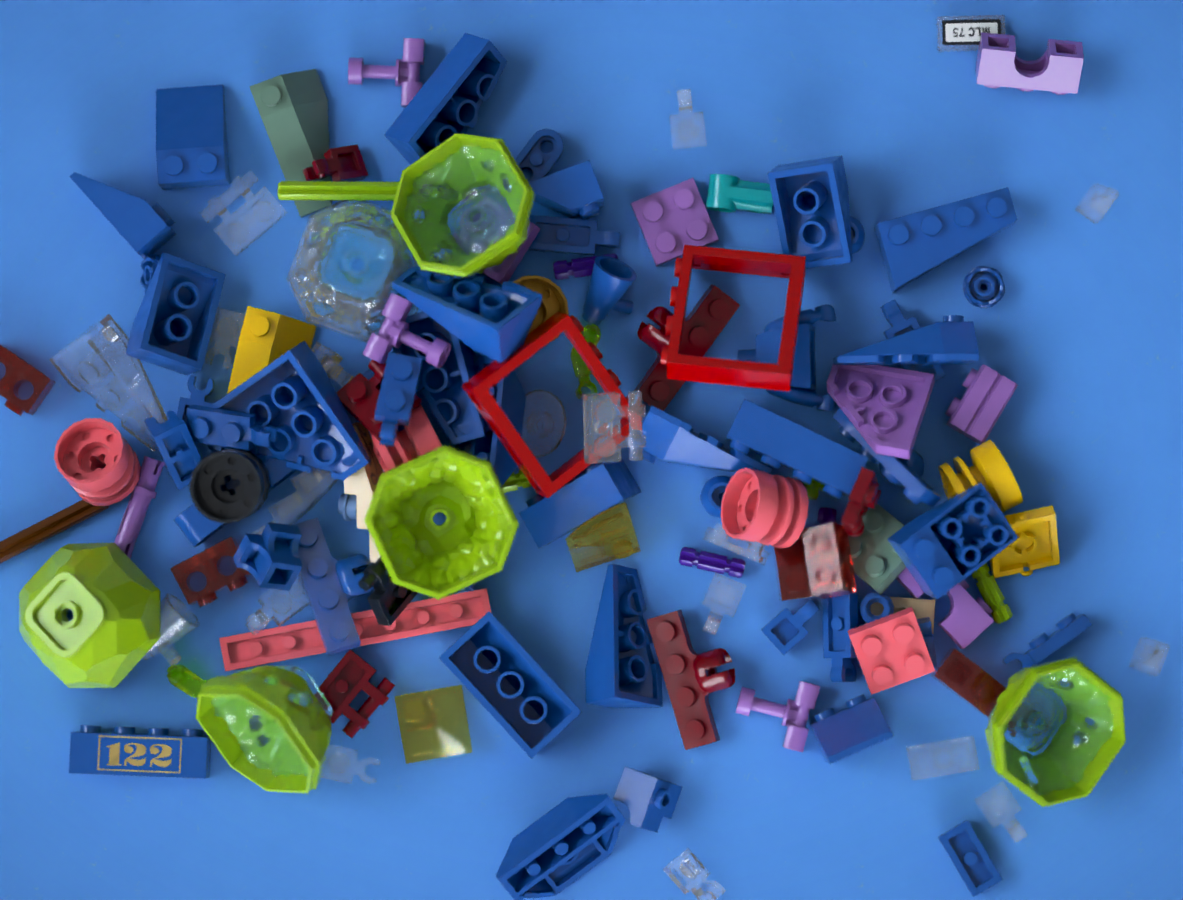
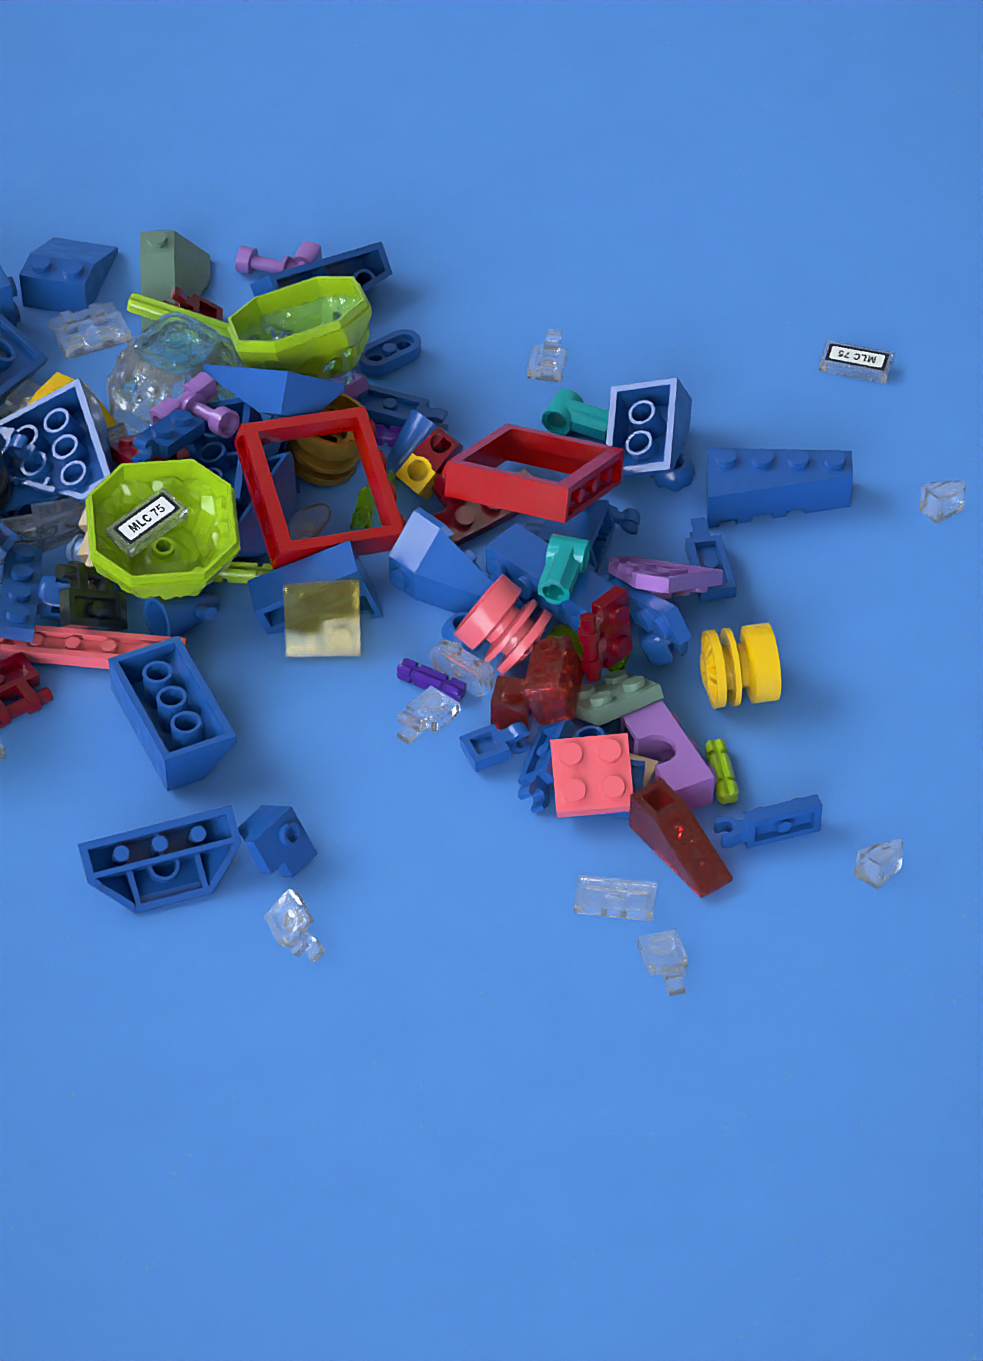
camera: 15 degrees right, 40 degrees down
clear yellow plate [394,685,473,764] -> none
blue slope [528,160,604,220] -> none
clear plate [583,391,646,464] -> none
blue wedge [585,564,663,708] -> none
medium lavender plate [631,178,719,266] -> none
dark red plate [647,610,736,750] -> none
medium lavender bar [735,681,820,752] -> none
blue slope [809,694,894,764] -> none
blue wedge [833,315,979,365] -> none
blue slope [888,483,1018,600] -> none
blue plate [938,820,1003,897] -> none
medium lavender brick [945,364,1018,444] -> none
blue plate [963,266,1005,308] -> none
arch [976,32,1084,95] -> none
clear light blue rock [985,658,1126,807] -> none
yellow plate [990,505,1060,578] -> none
none -> tile [106,487,188,558]
none -> leg [395,427,463,500]
none -> teal piece [538,533,591,605]

